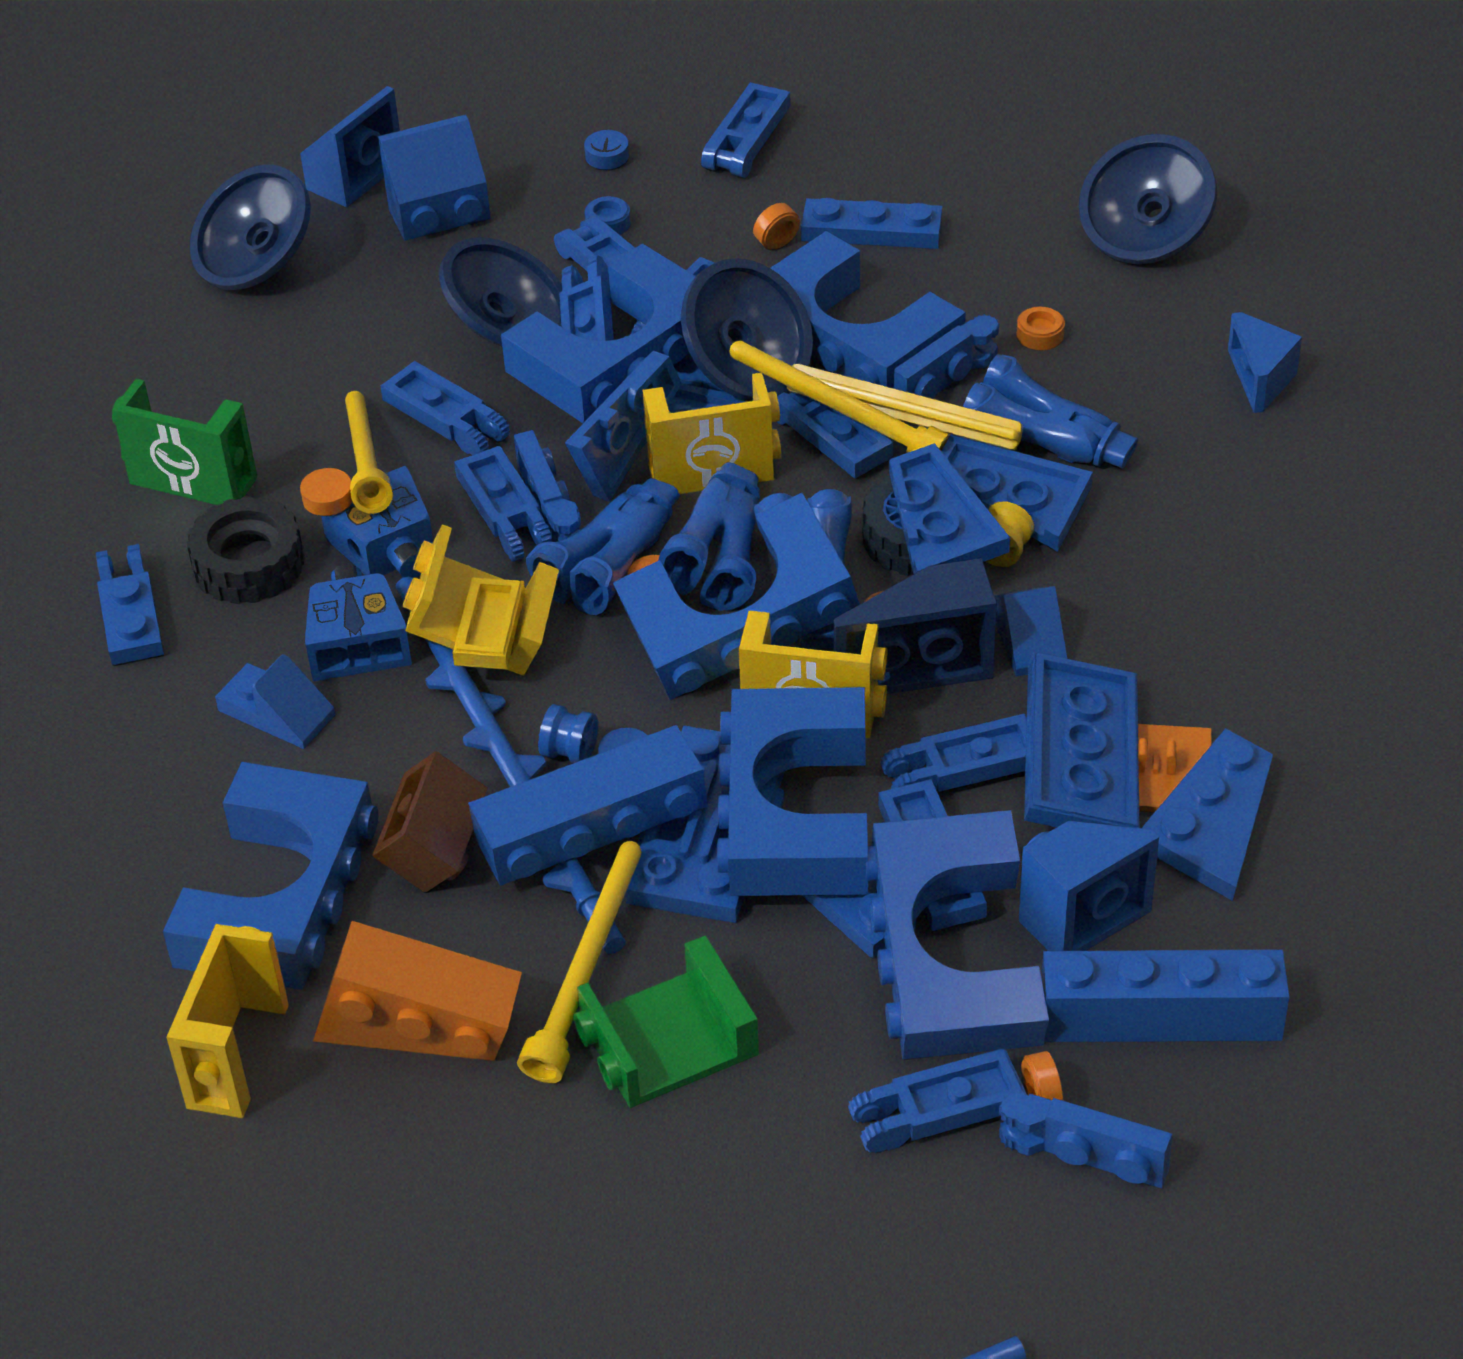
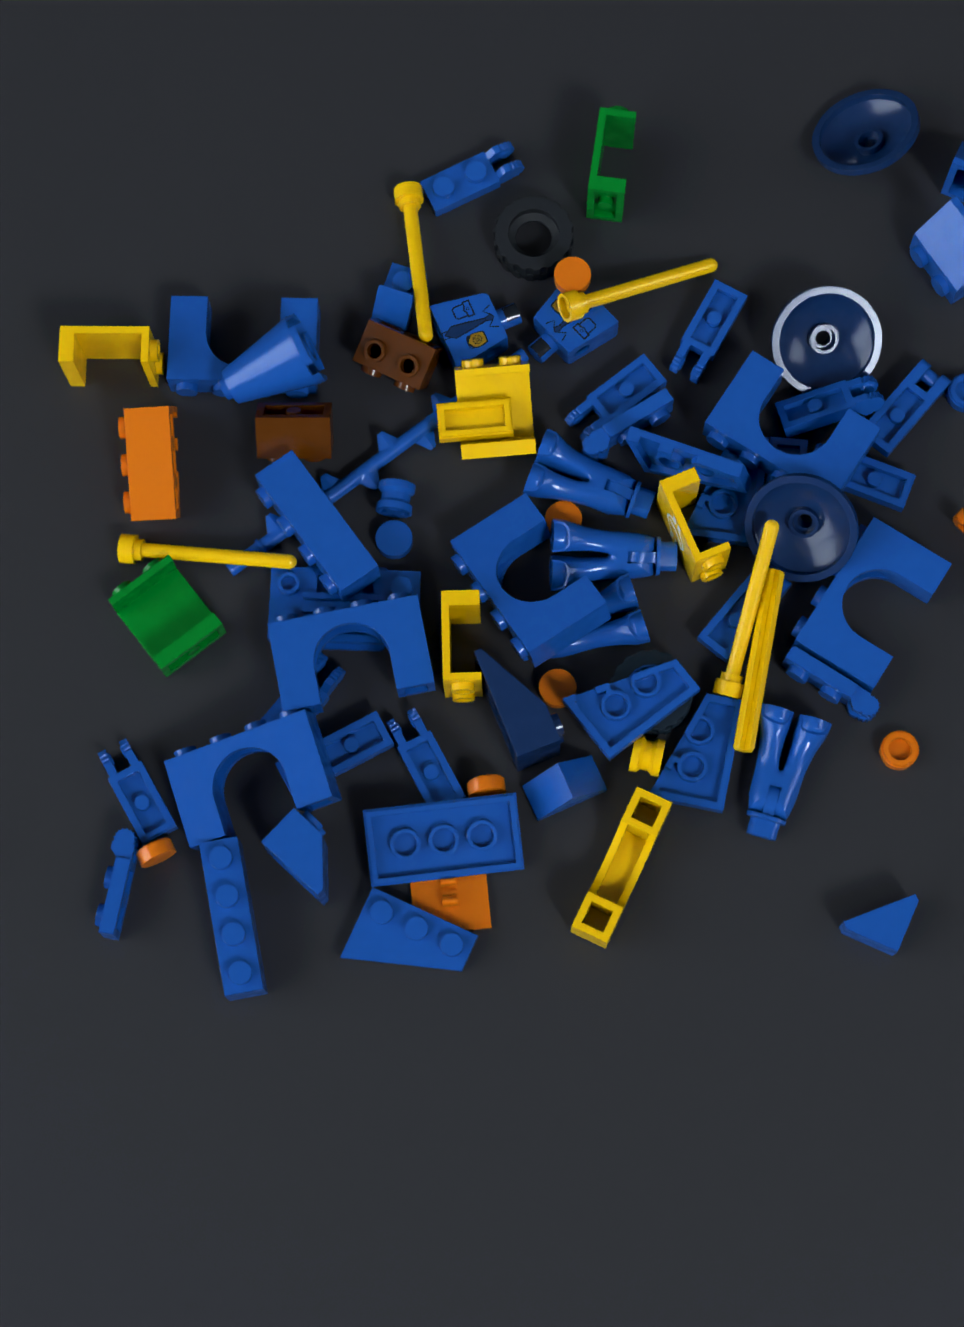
camera: 80 degrees right, 30 degrees up
none -> blue cone [219,313,327,404]
none -> reddish brown brick [353,318,444,393]
none -> yellow piece [394,181,433,342]
none -> orange tile [467,774,506,797]
none -> yellow arch [571,786,672,949]

